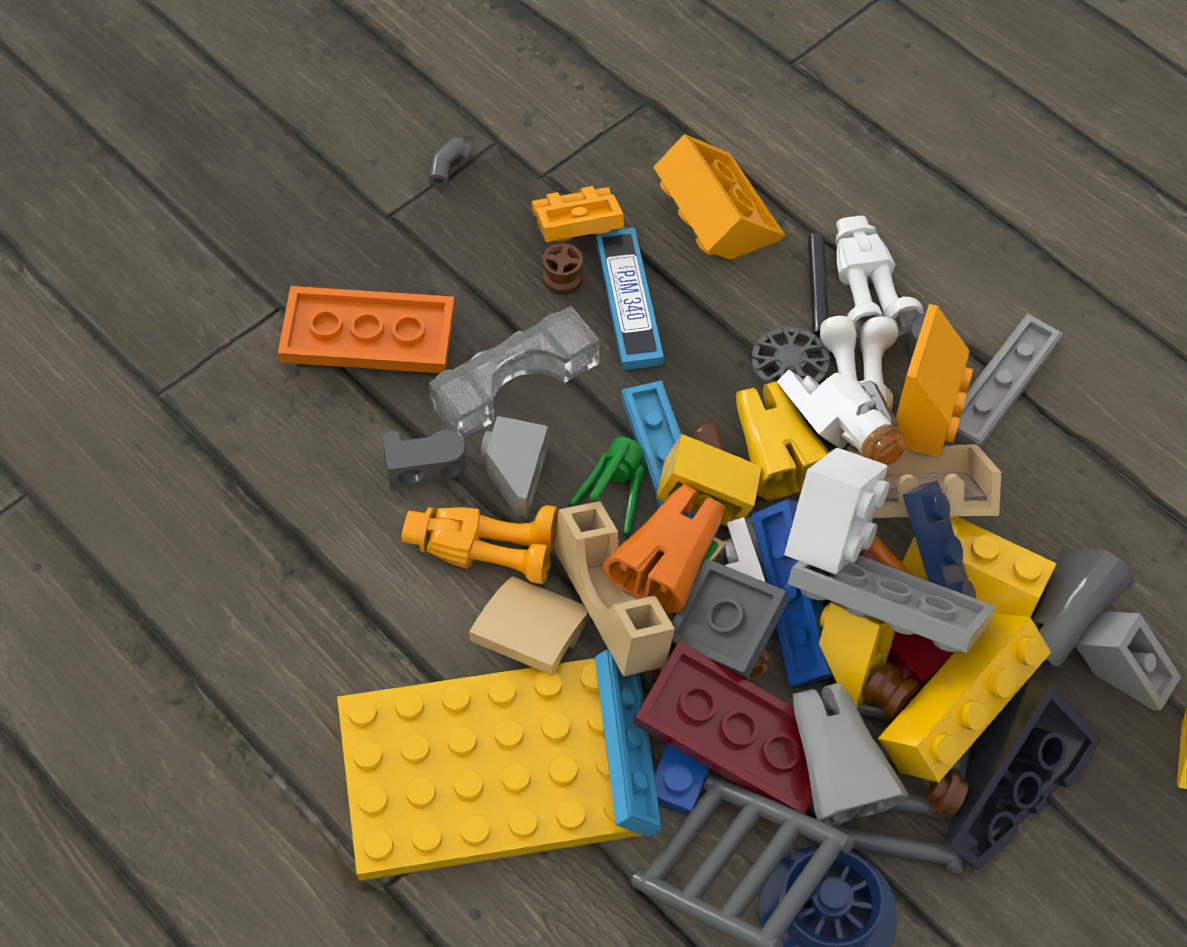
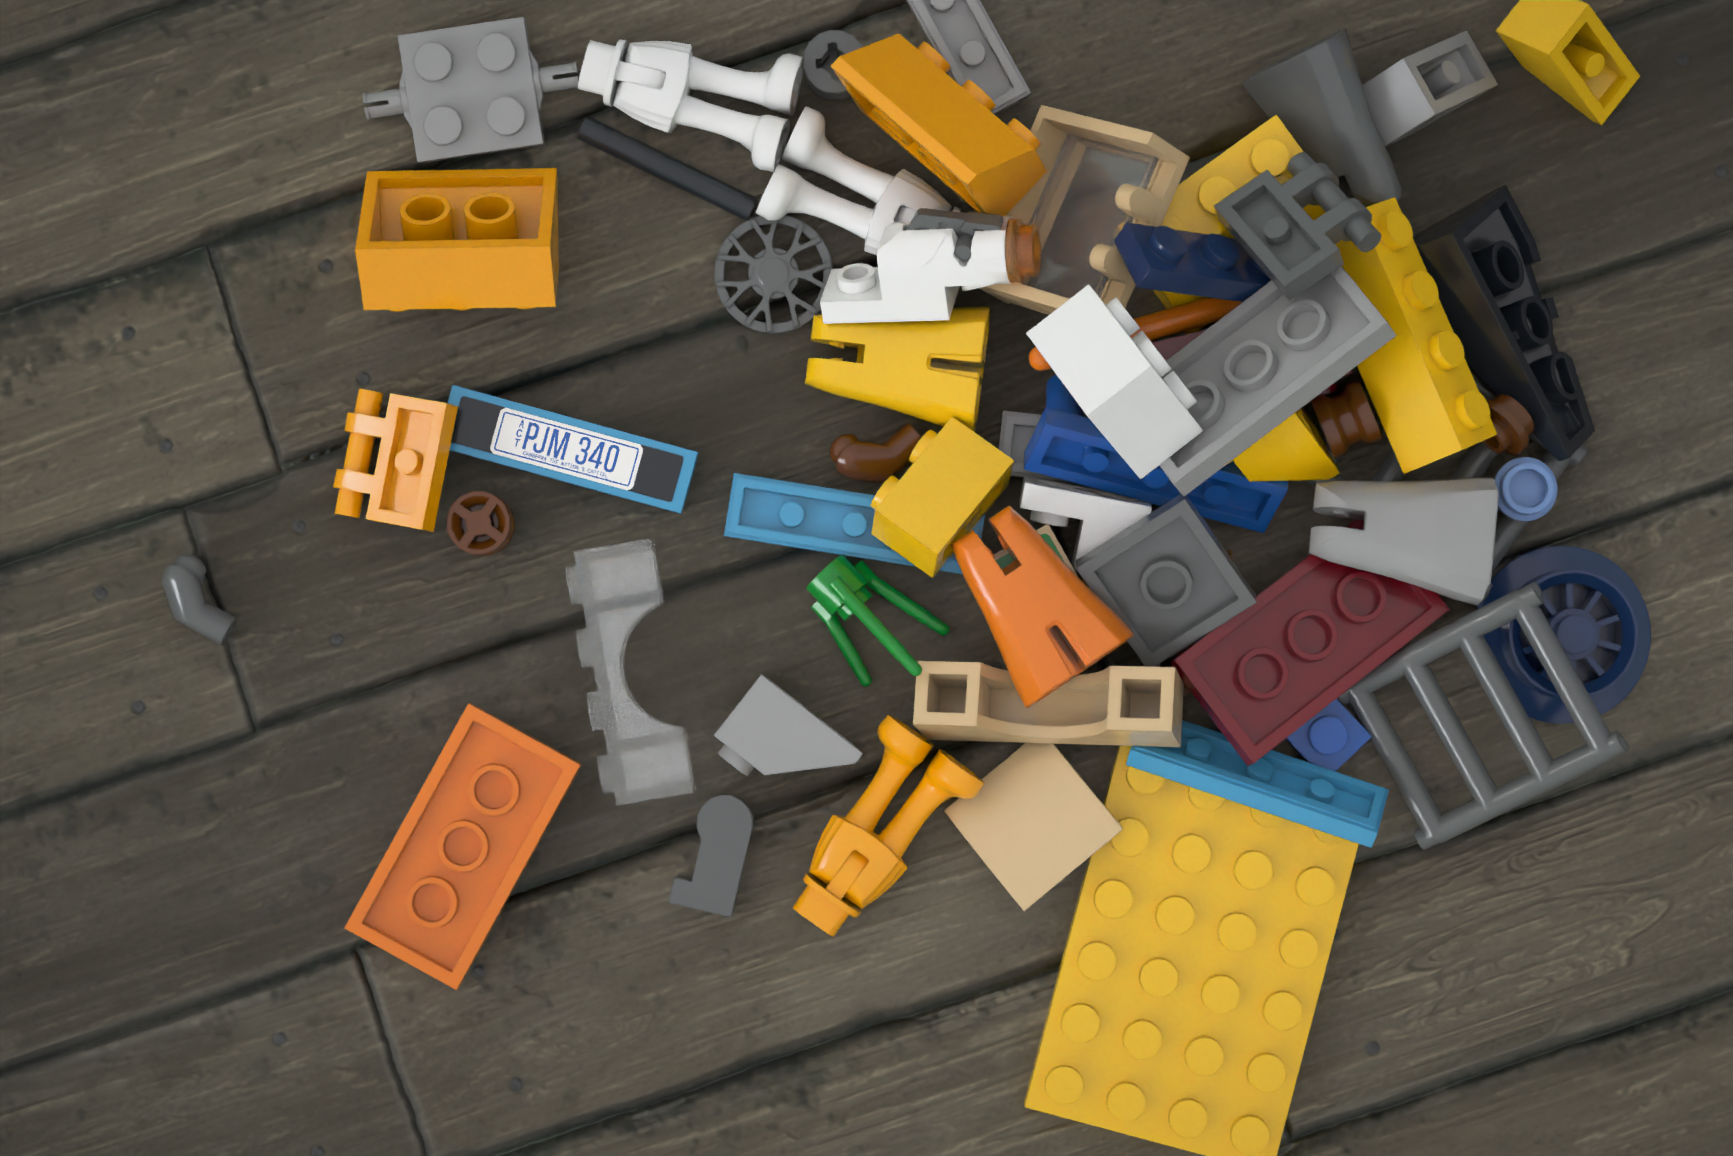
camera: 65 degrees left, 30 degrees up
none -> light grey plate [363,17,579,163]
none -> dark grey plate [1214,152,1381,301]
none -> medium blue plate [1494,457,1558,521]

